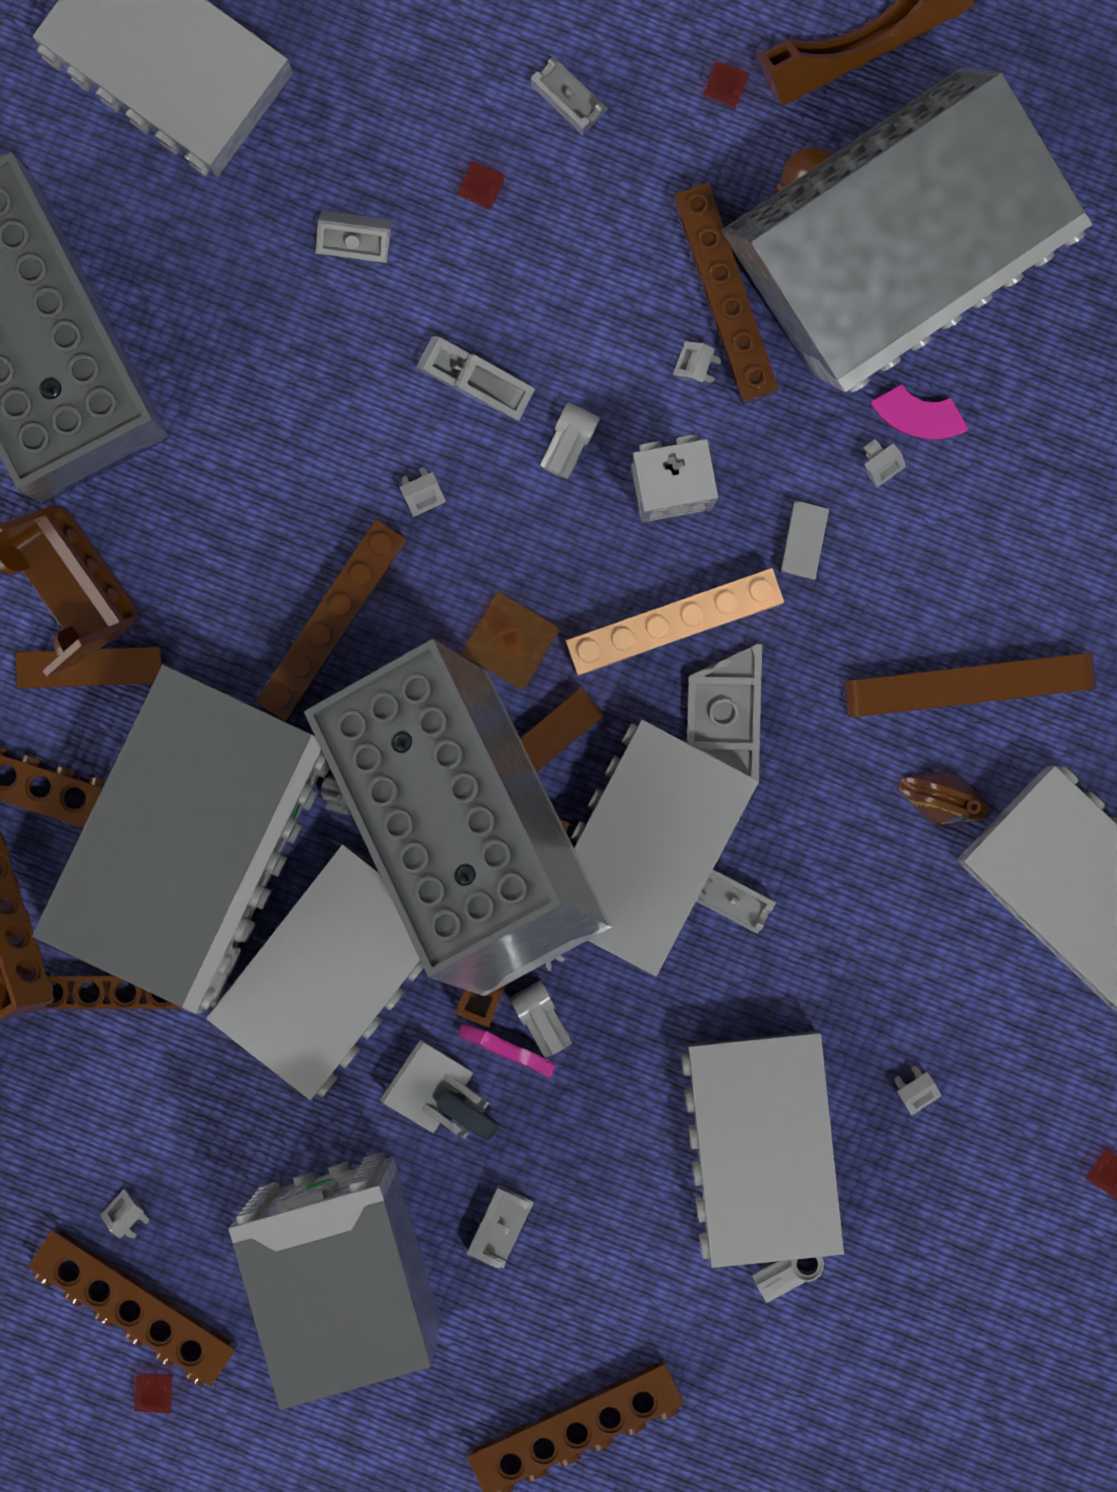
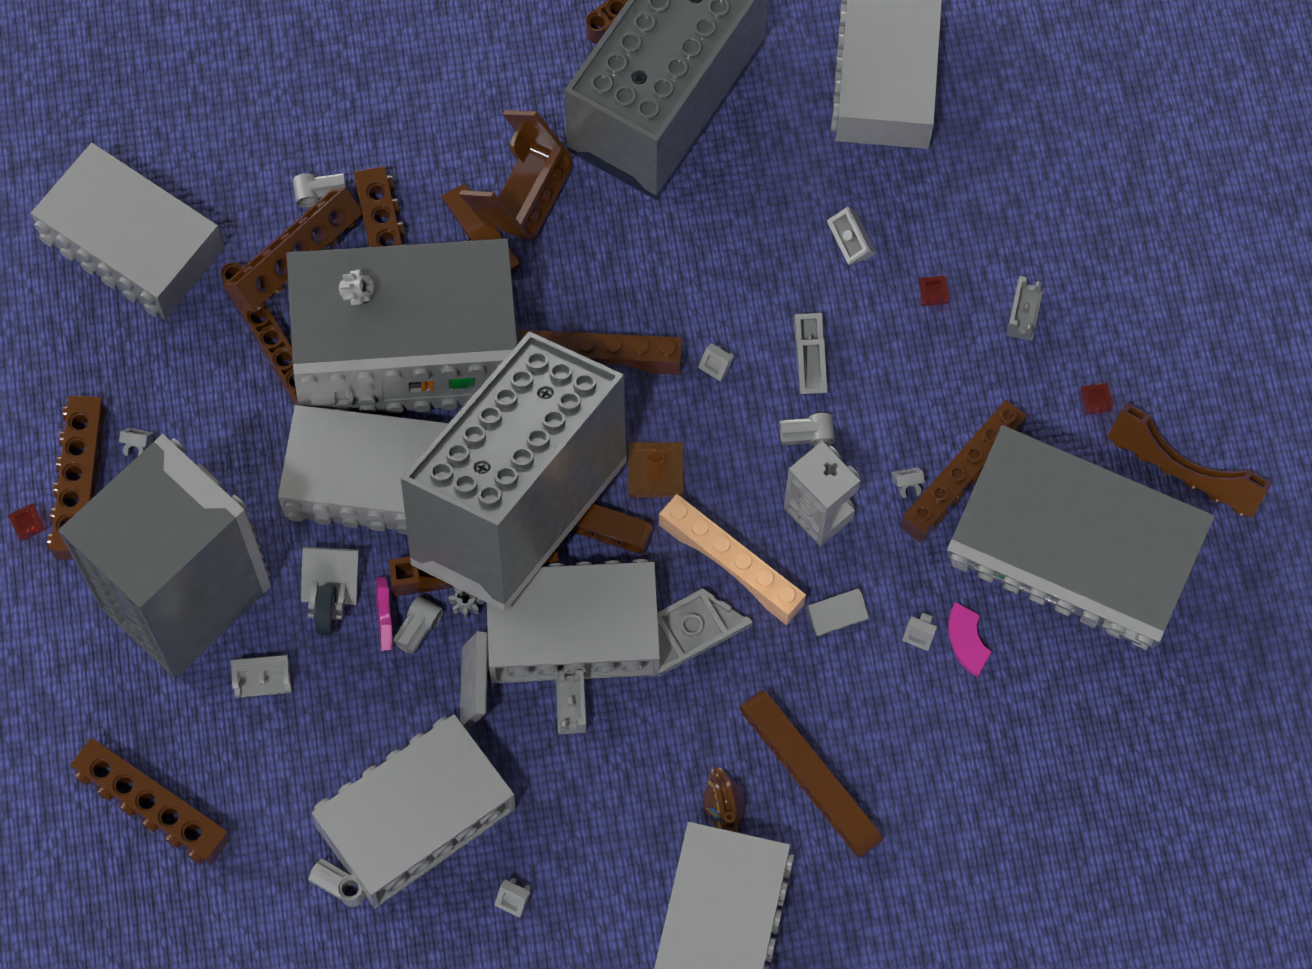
camera: 60 degrees right, 20 degrees down
none -> light grey gear [339,270,374,306]
none -> light grey tile [460,631,488,729]

